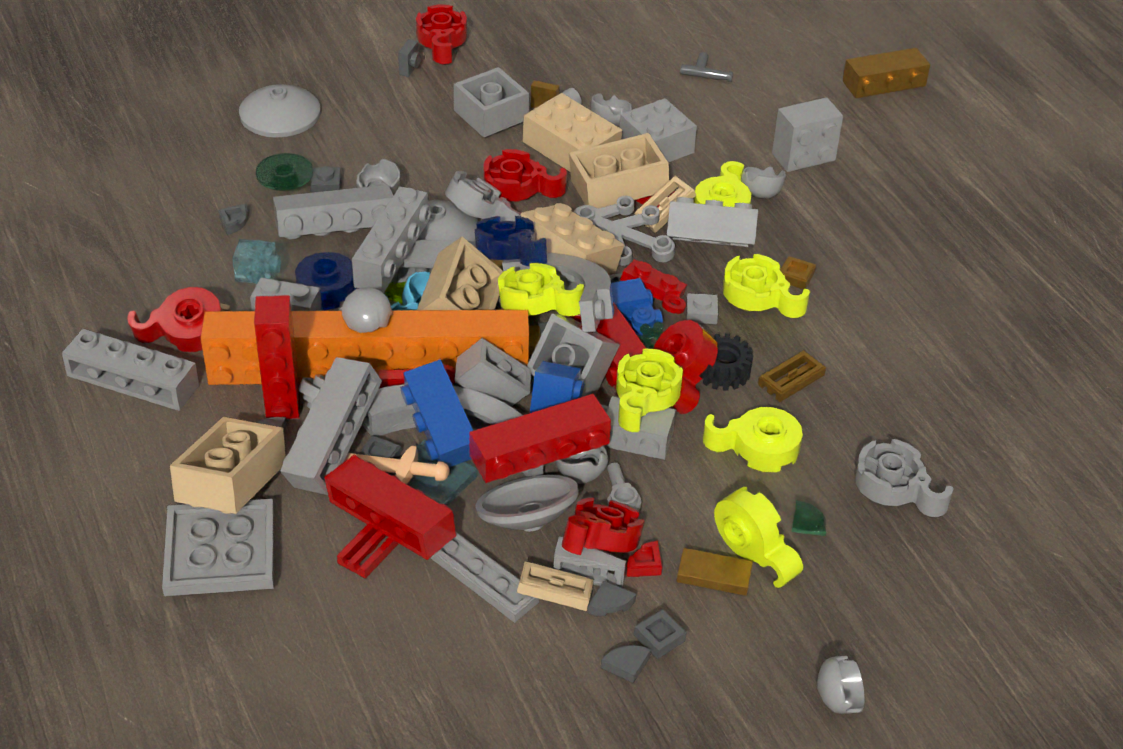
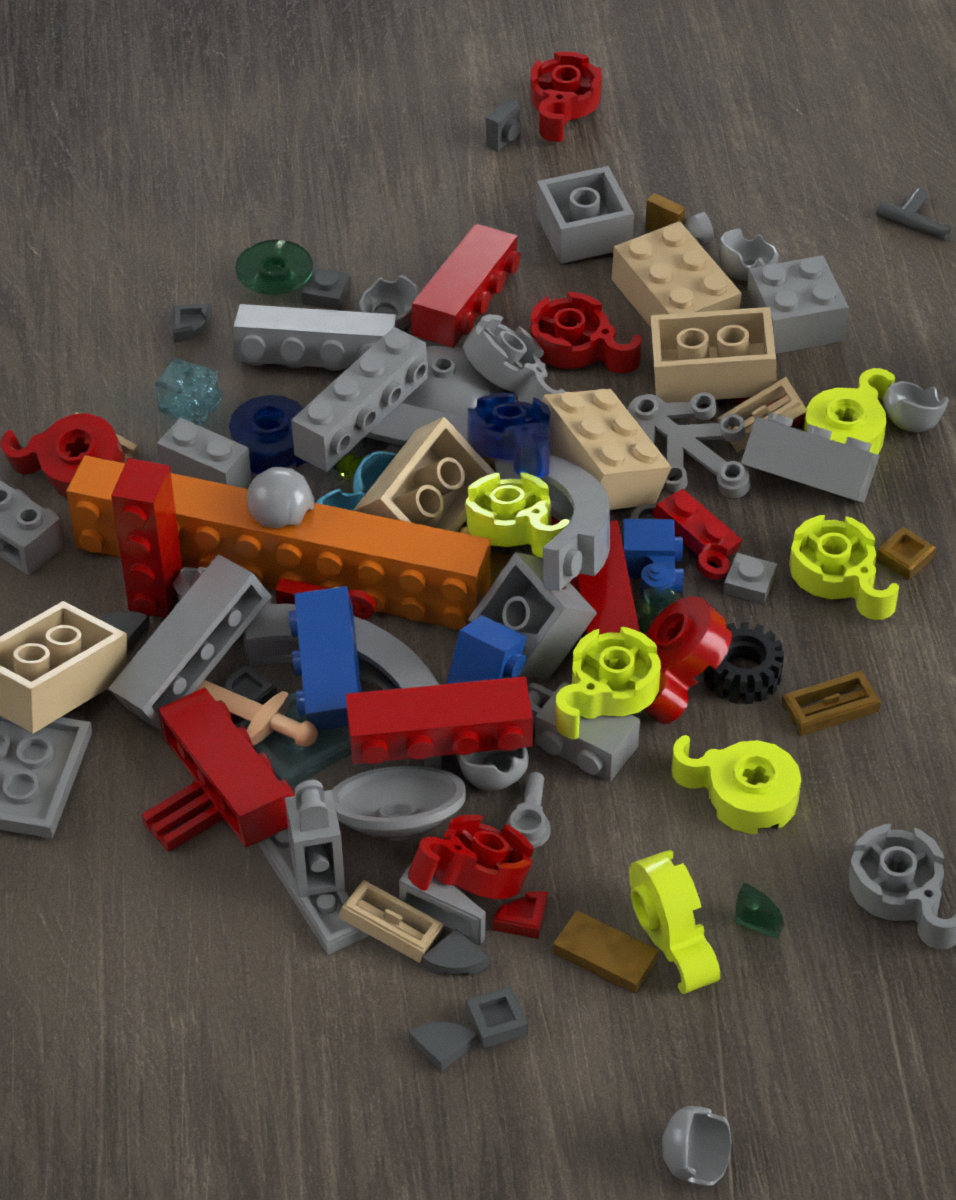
camera: 20 degrees right, 5 degrees up
light grey dish [239,84,321,137] -> none
light grey brick [455,338,531,407] -> none
none -> light grey brick [285,780,345,897]
none -> brick [411,223,521,348]

